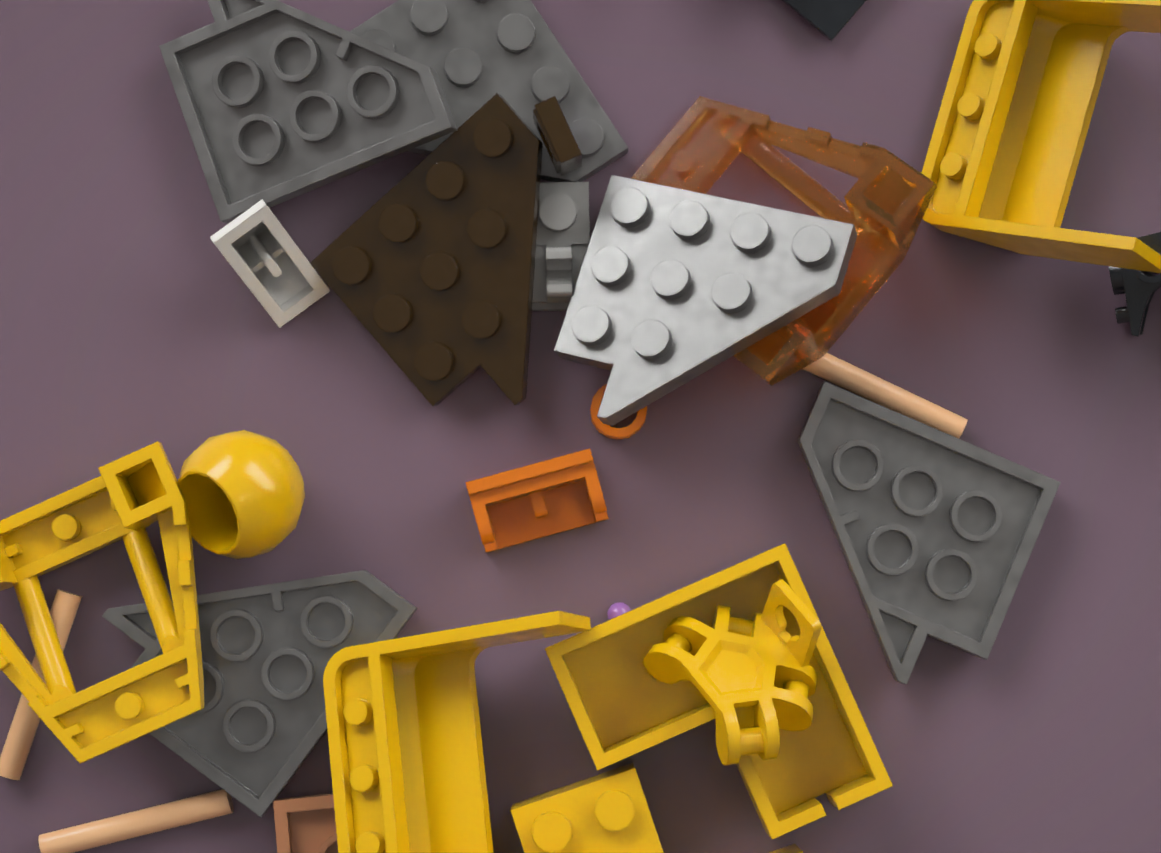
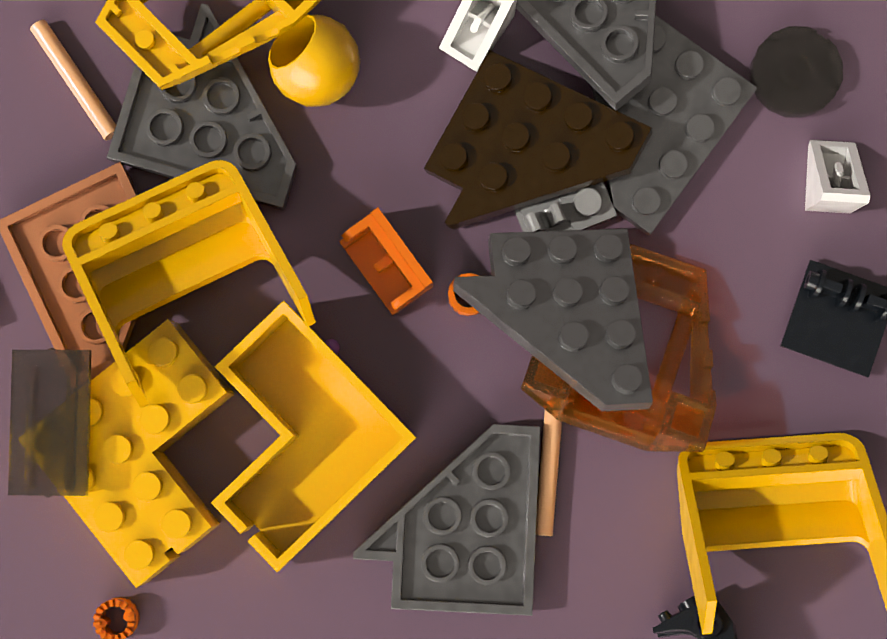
camera: 75 degrees right, 0 degrees up
dark brown tile [533,96,582,176] -> none
yellow piece [644,579,821,765] -> none

